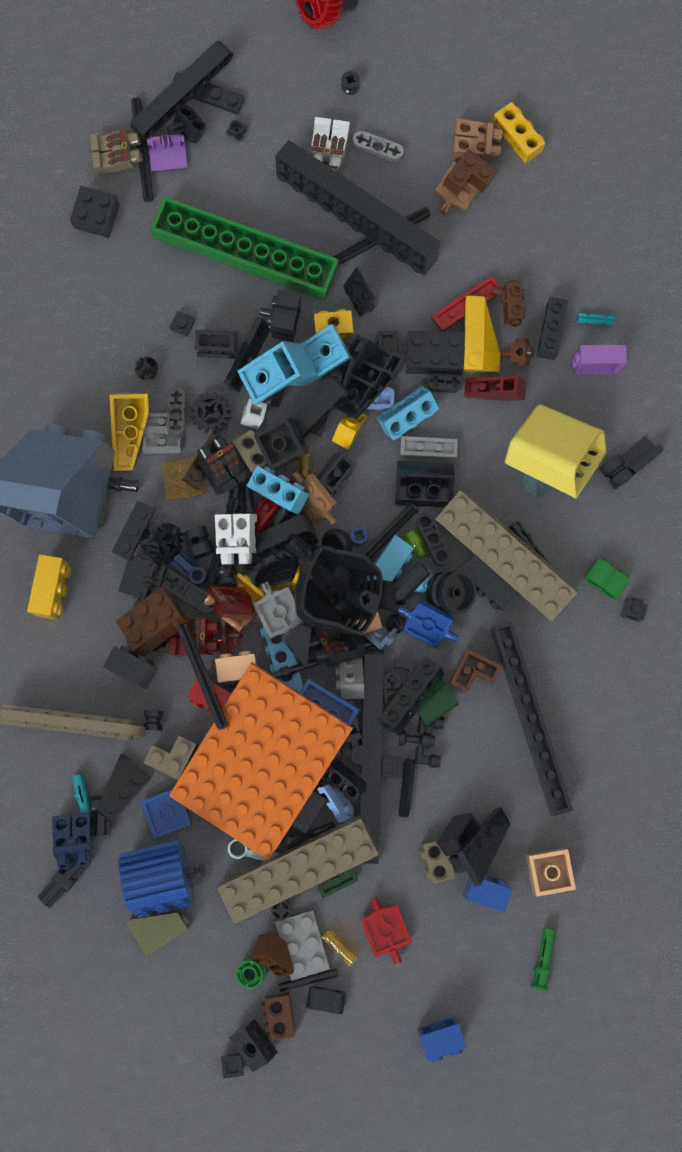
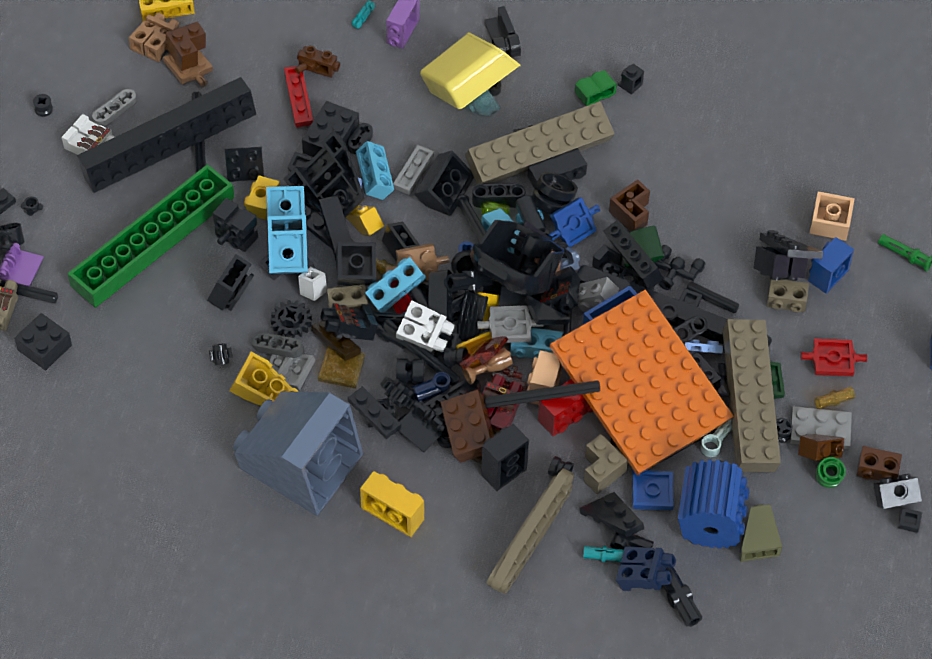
camera: 65 degrees left, 25 degrees down
black plate [170,311,195,336] -> none
black plate [224,317,269,393] -> none
black bar [279,968,338,992] -> none
black axle [306,986,347,1014] -> none
yellow wedge [463,296,500,373] -> none
dark red slope [464,375,526,401] -> none
black brick [491,621,573,816] -> none
reddish brown brick [500,338,534,366] -> none
black brick [536,297,568,360] -> none

